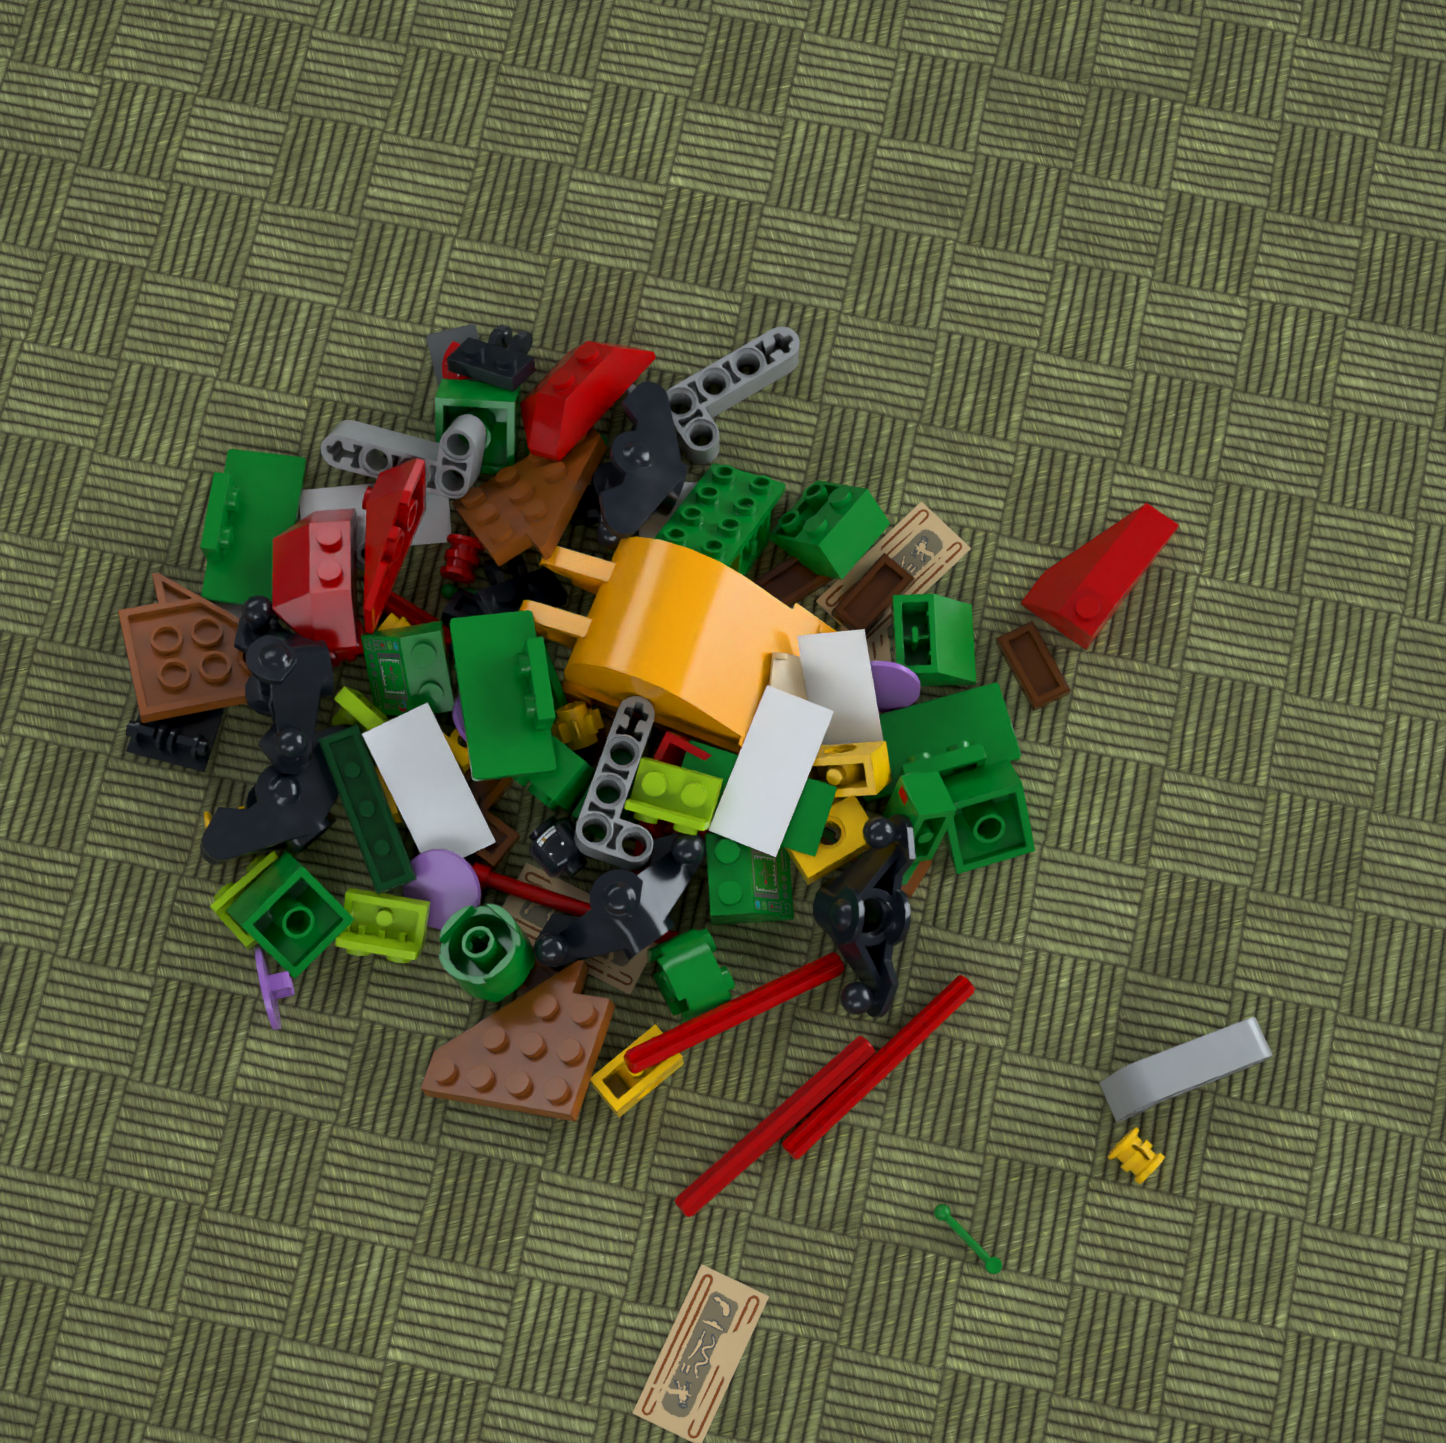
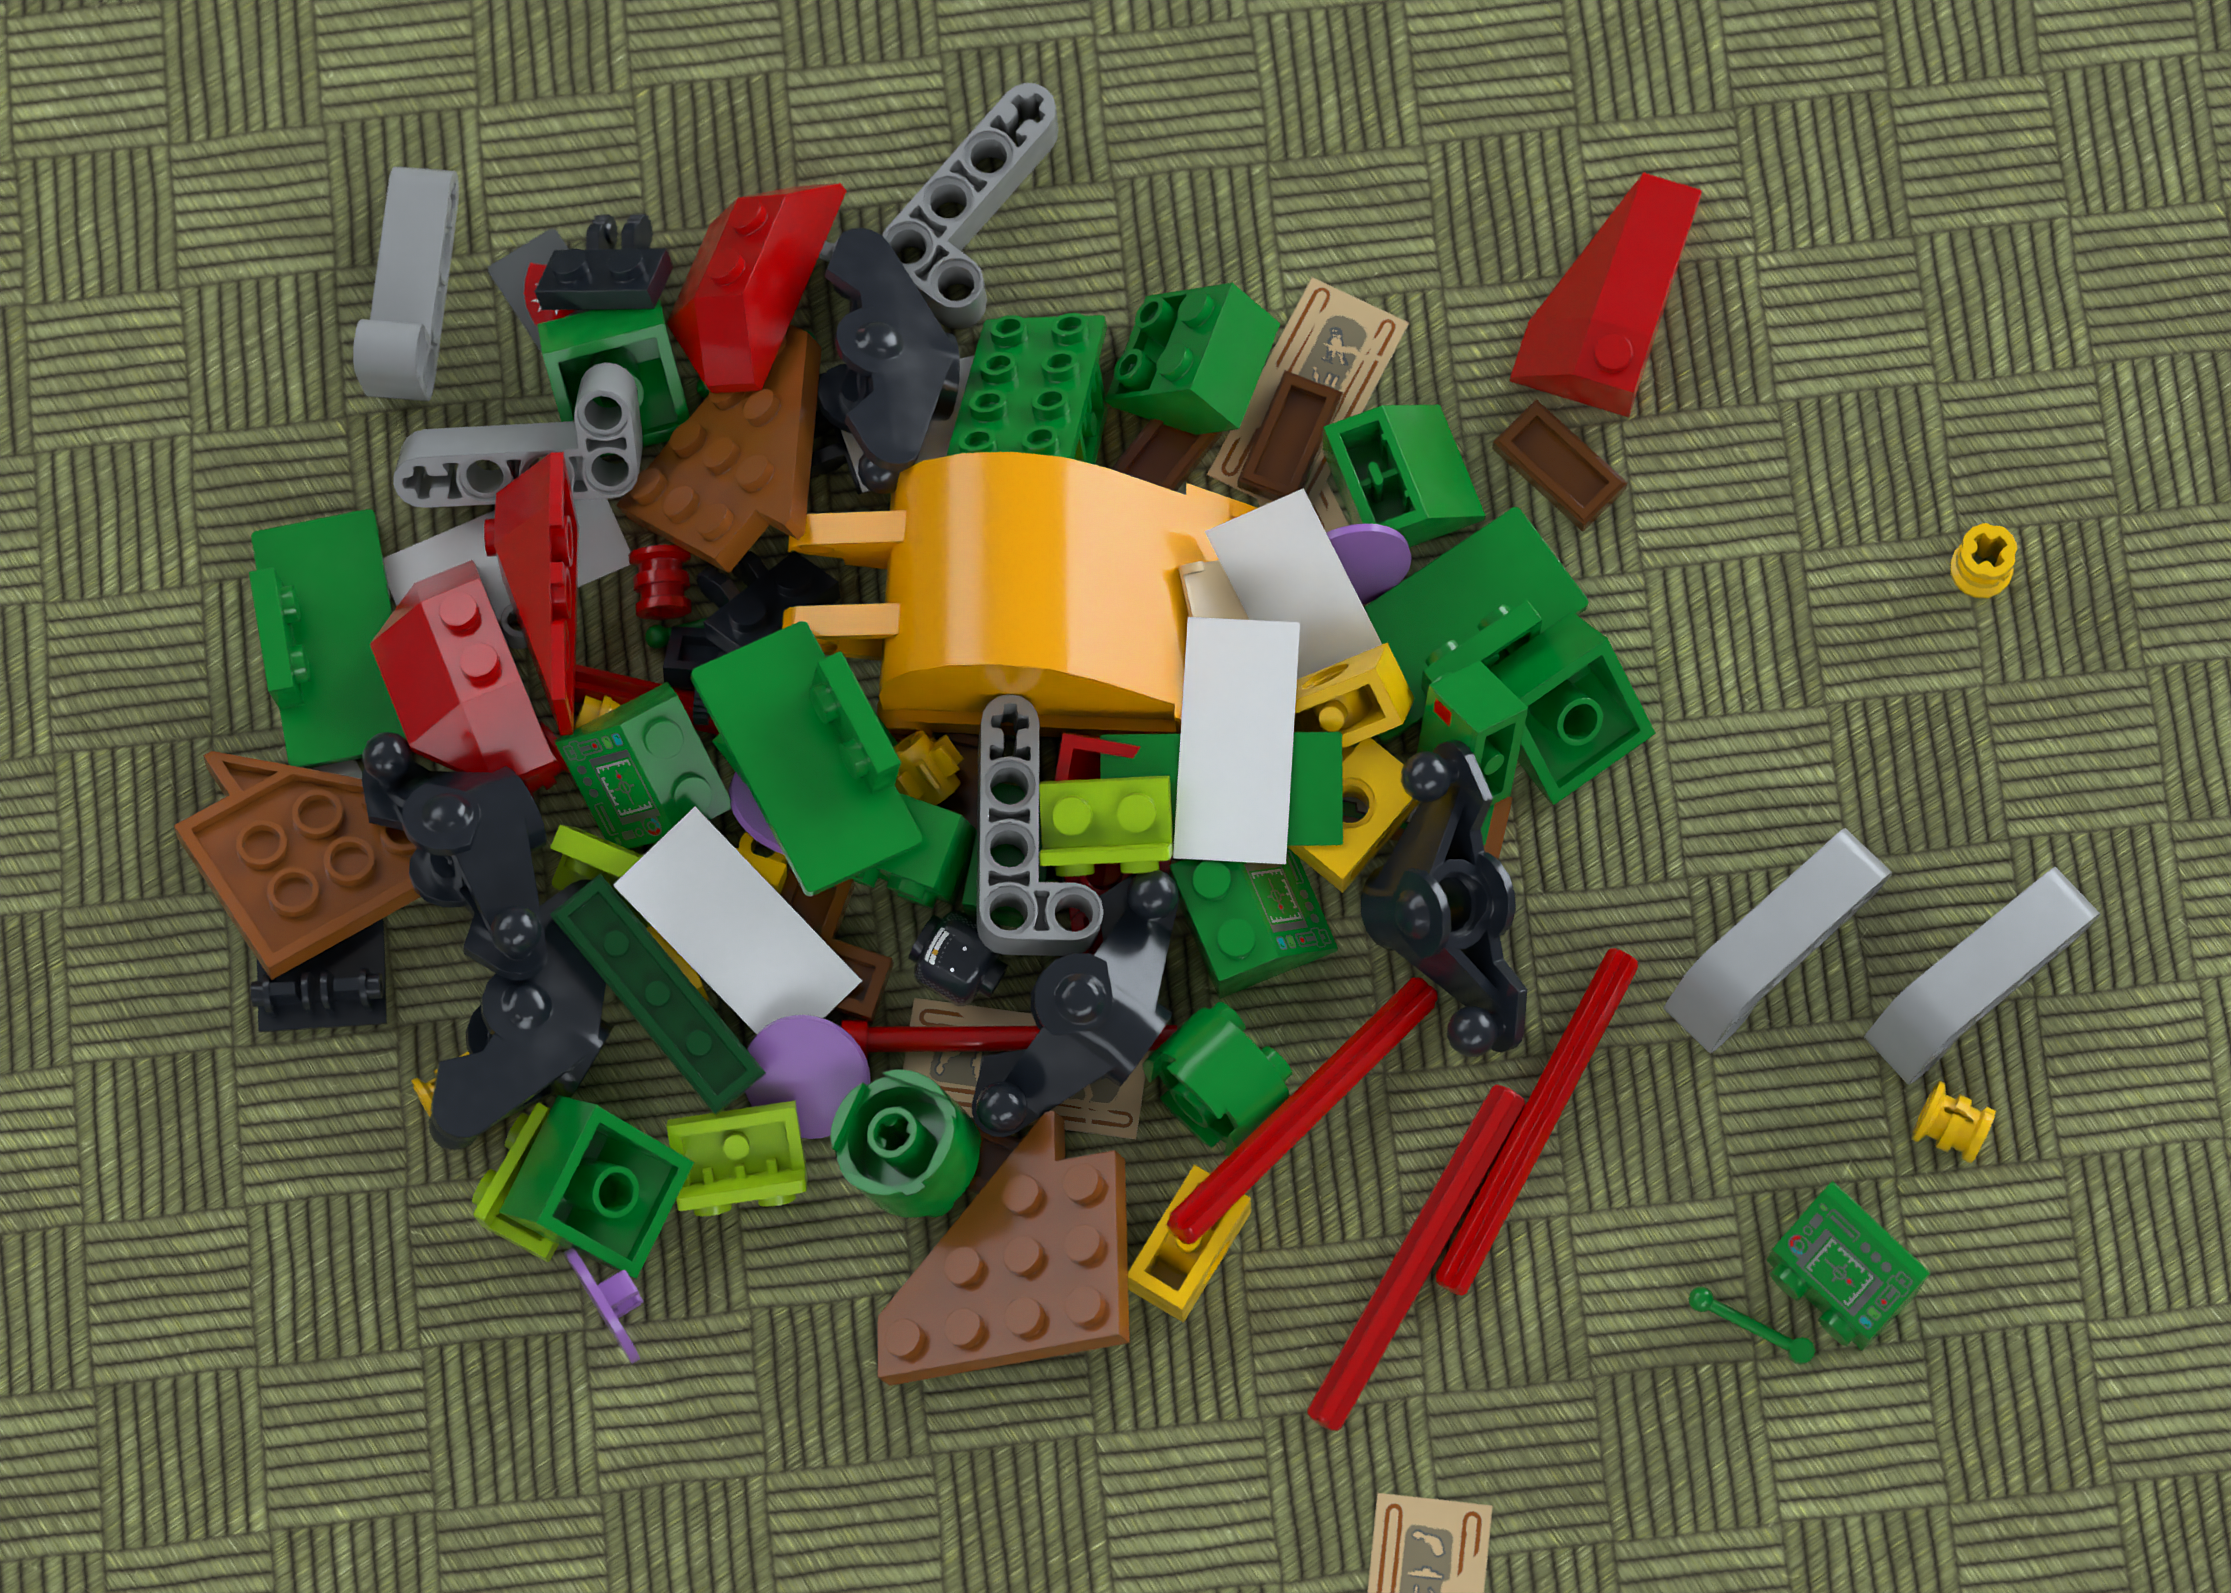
camera: 15 degrees left, 0 degrees up
none -> light grey beam [353,166,459,401]
none -> light grey beam [1663,828,1892,1054]
none -> green slope [1766,1181,1931,1351]
none -> yellow bush [1950,523,2017,598]

